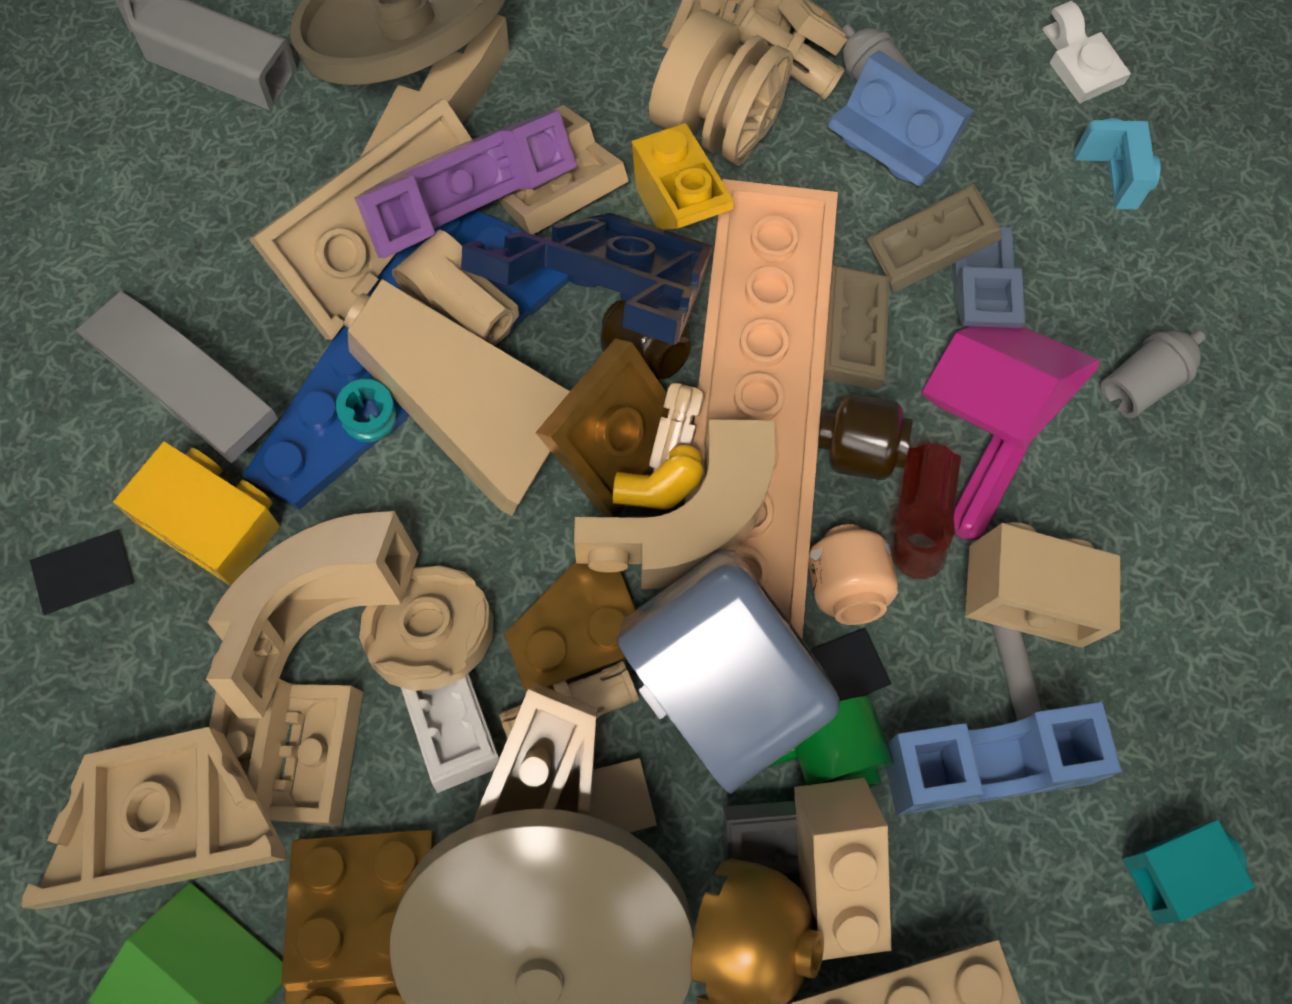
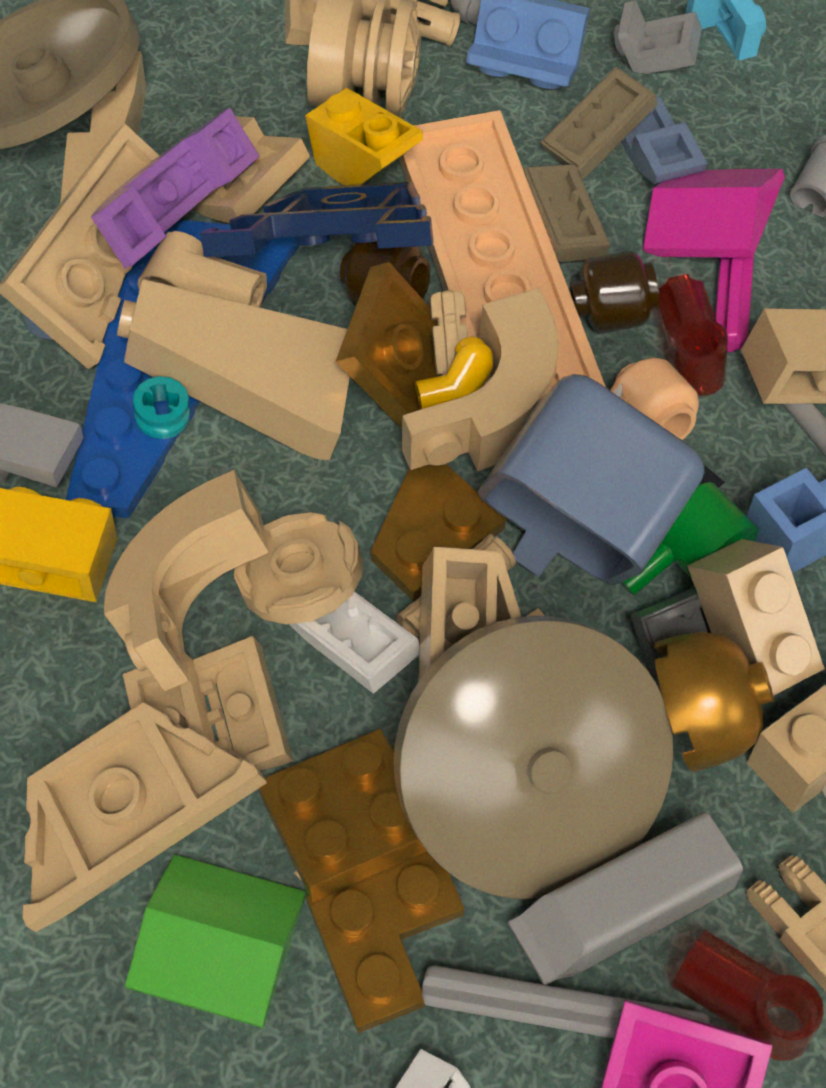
camera: 20 degrees left, 10 degrees down
none -> light grey bracket [614,0,702,74]

